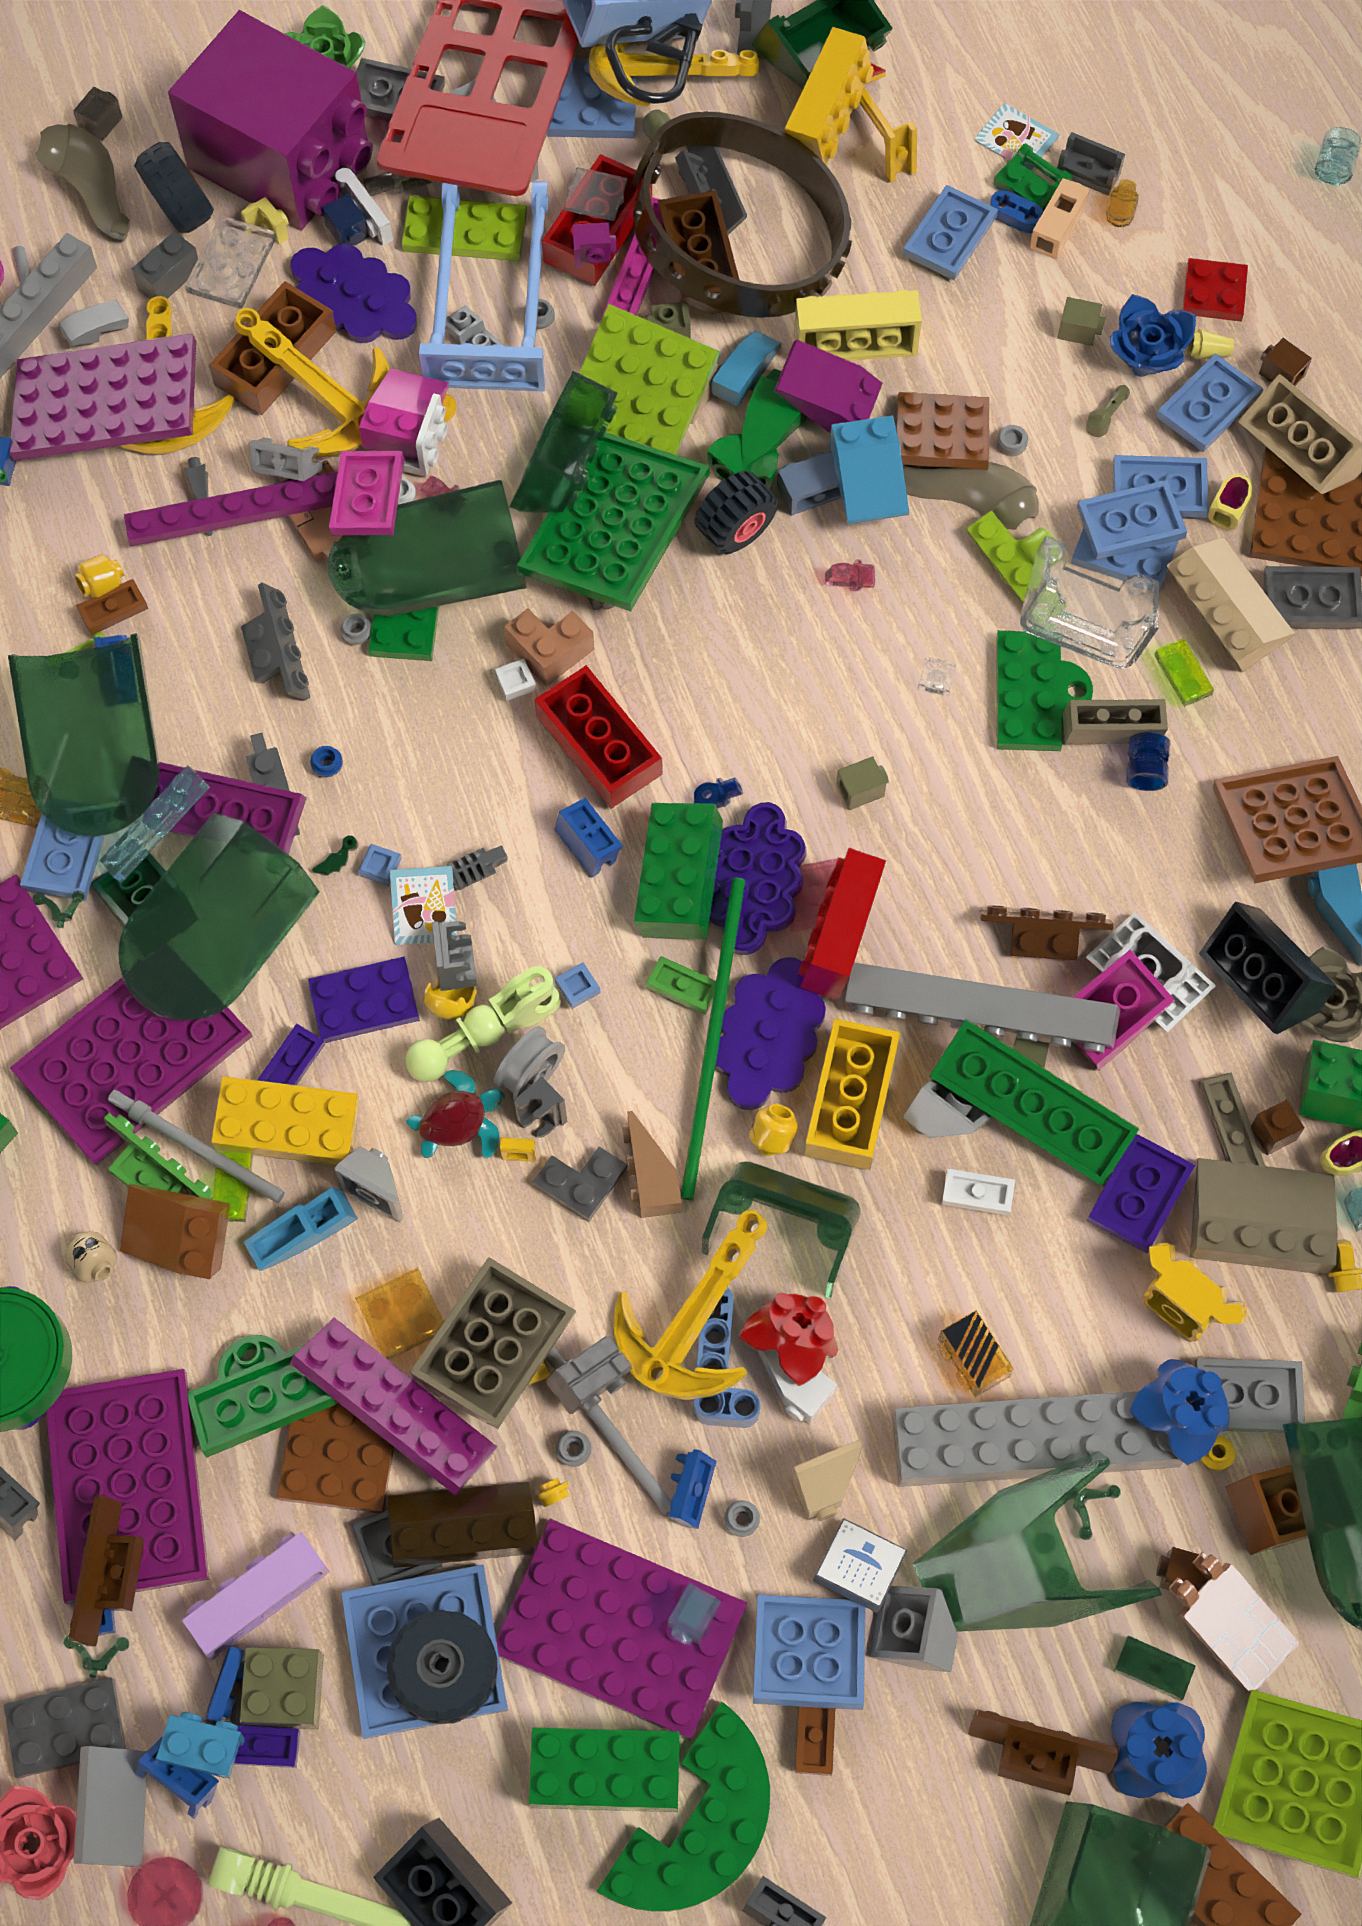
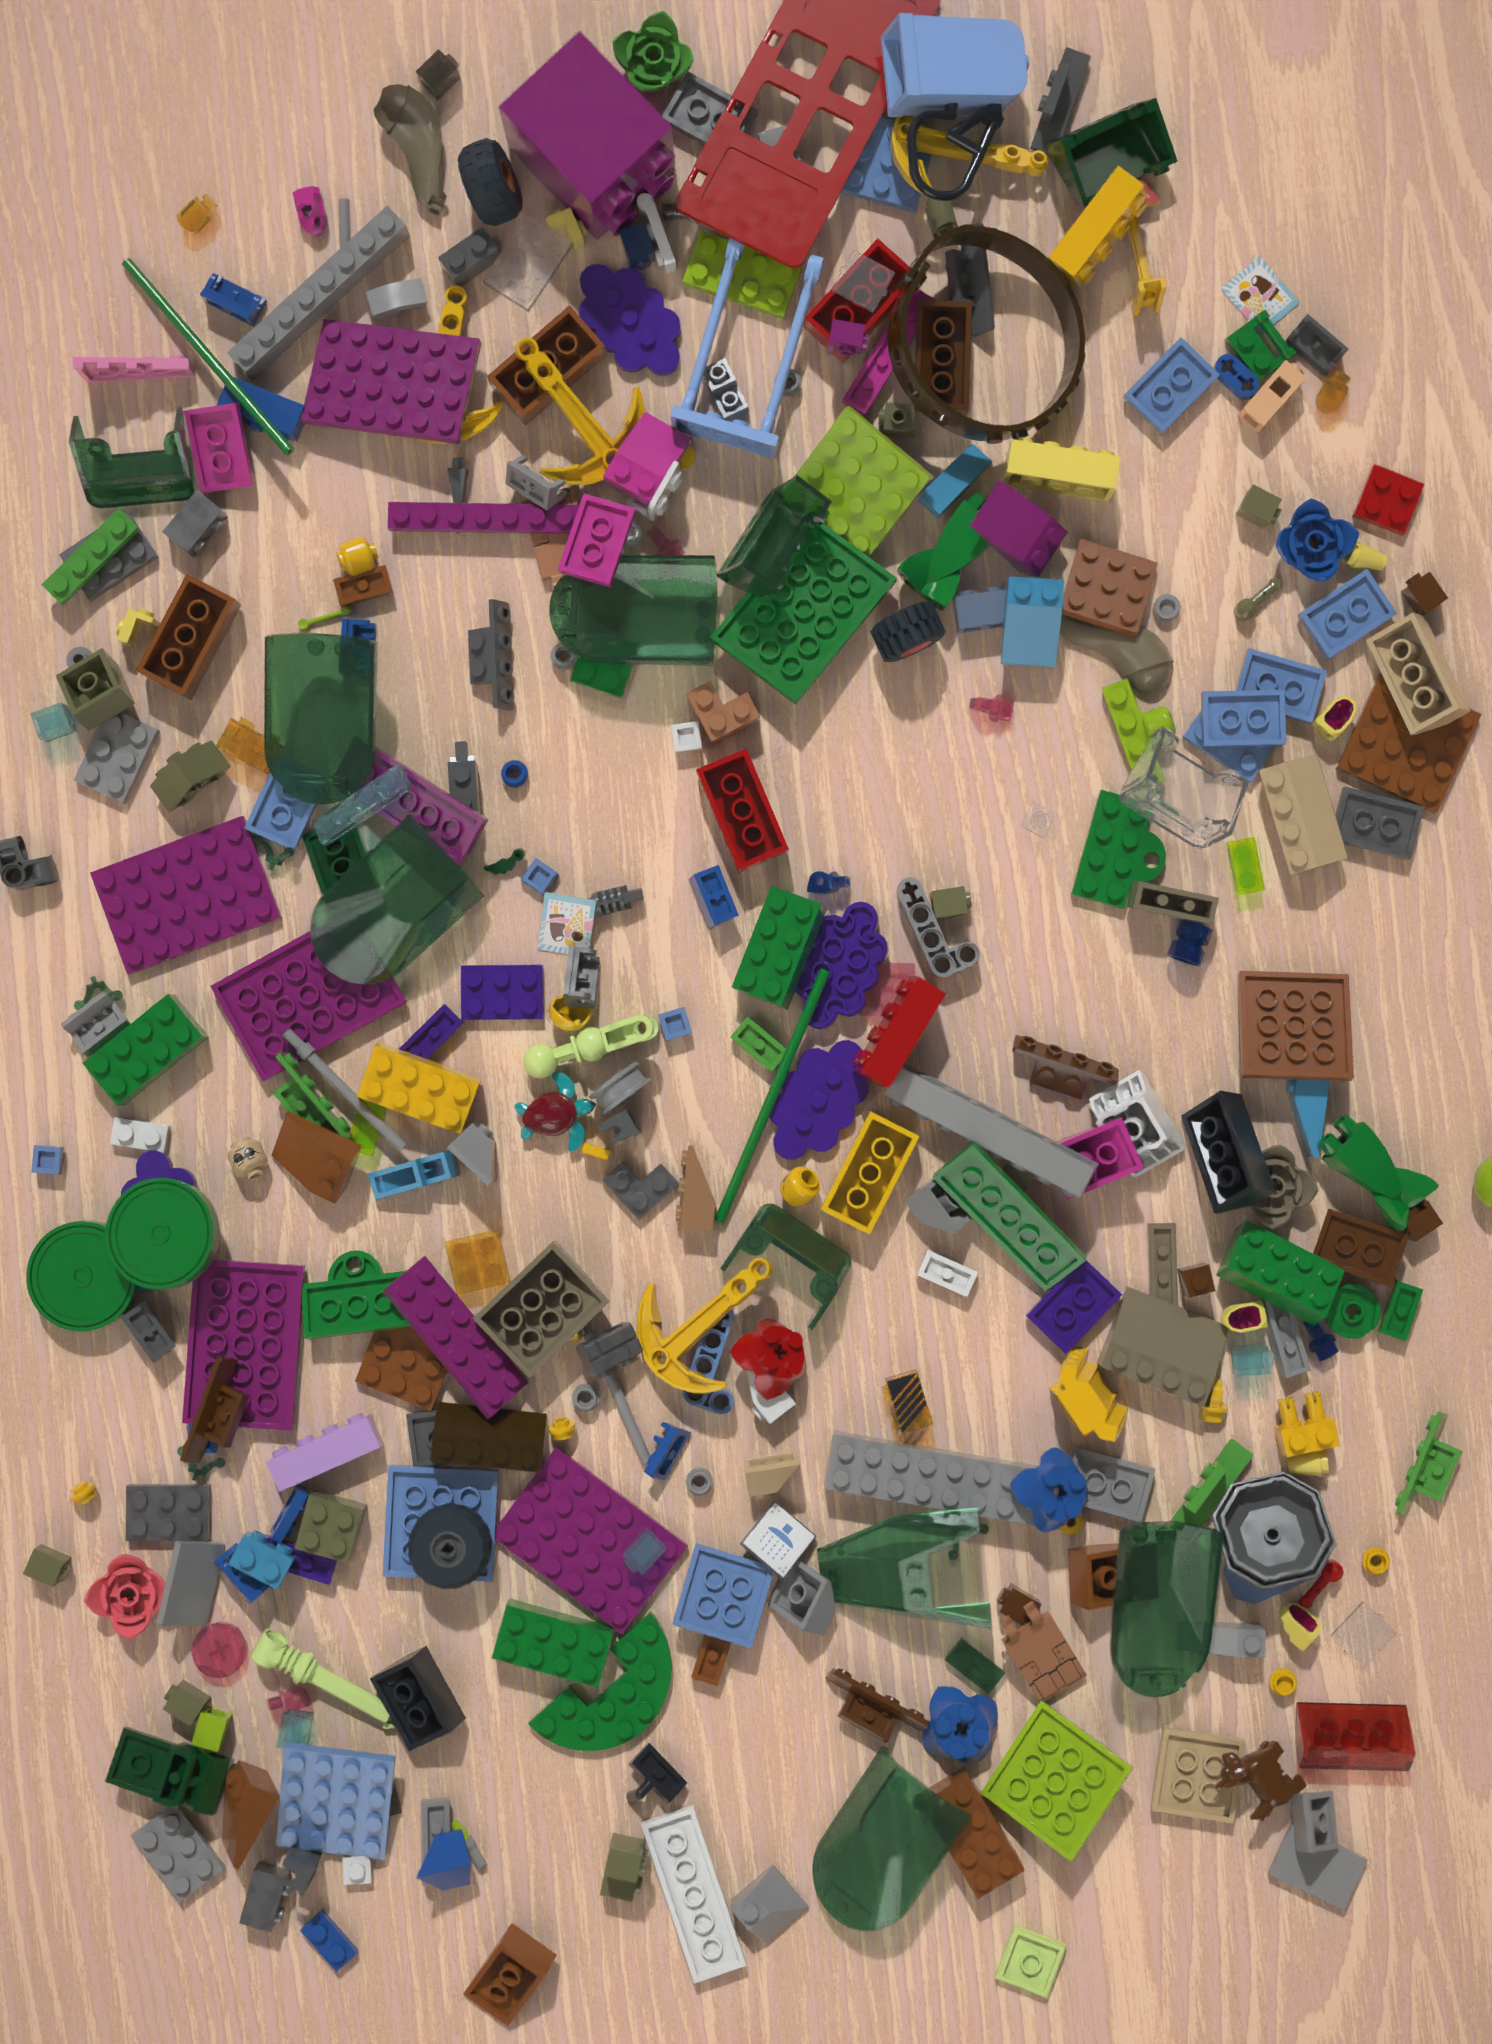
camera: 15 degrees right, 20 degrees up
none -> light grey beam [896,877,980,978]

